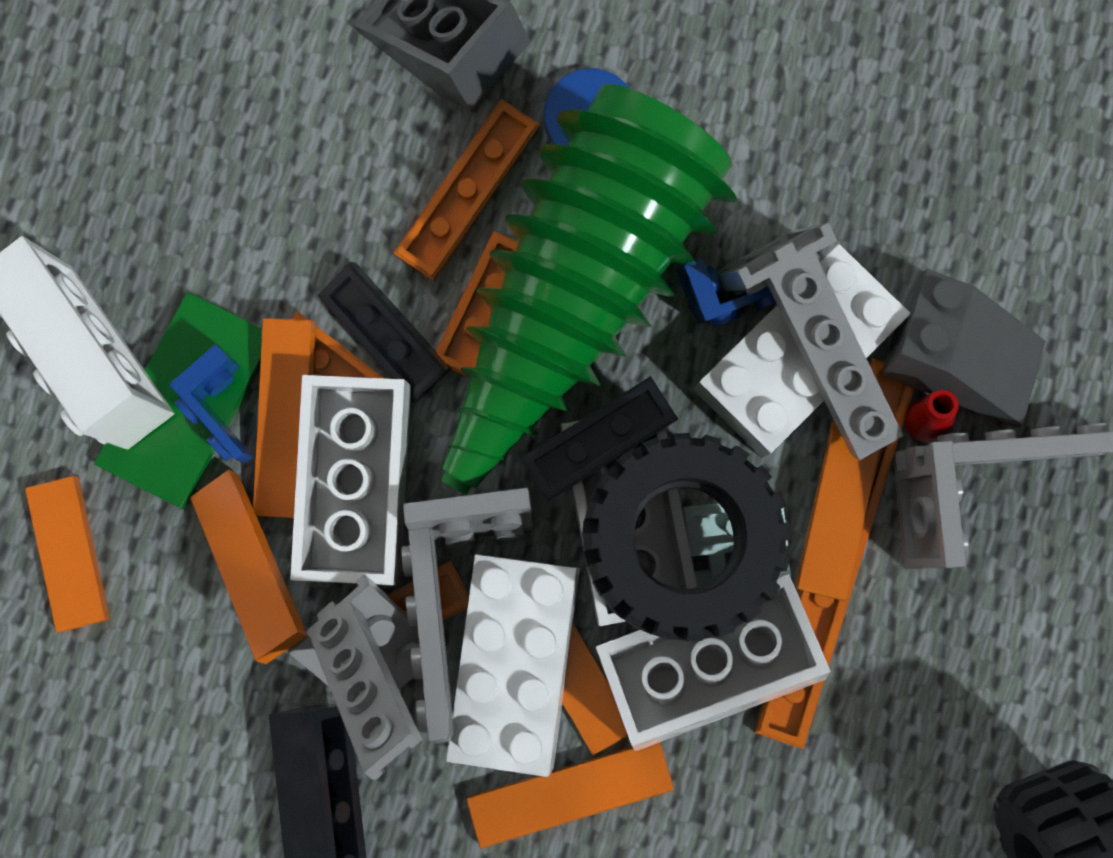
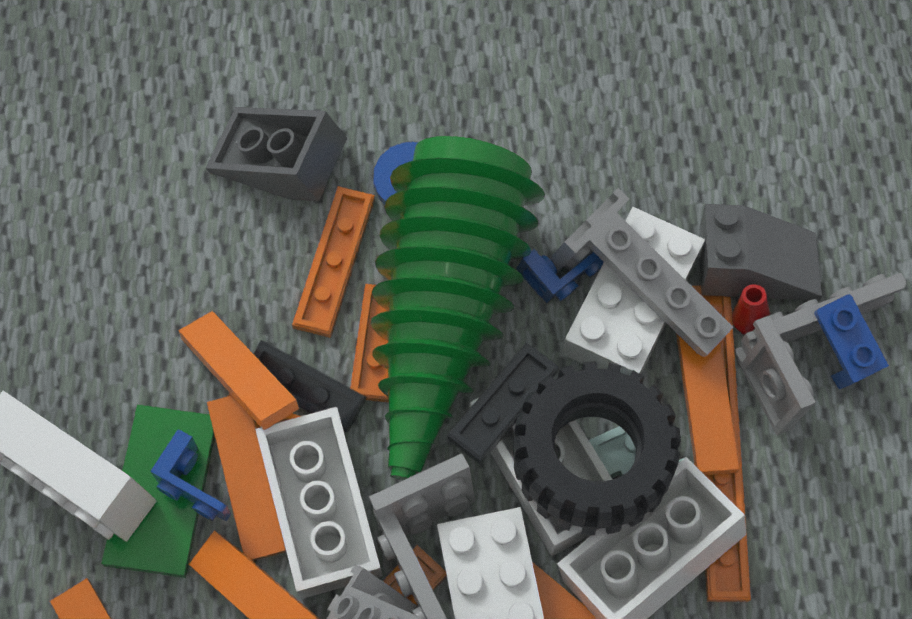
camera: 15 degrees left, 15 degrees down
none -> orange tile [178,311,299,430]
none -> blue bracket [814,294,889,390]

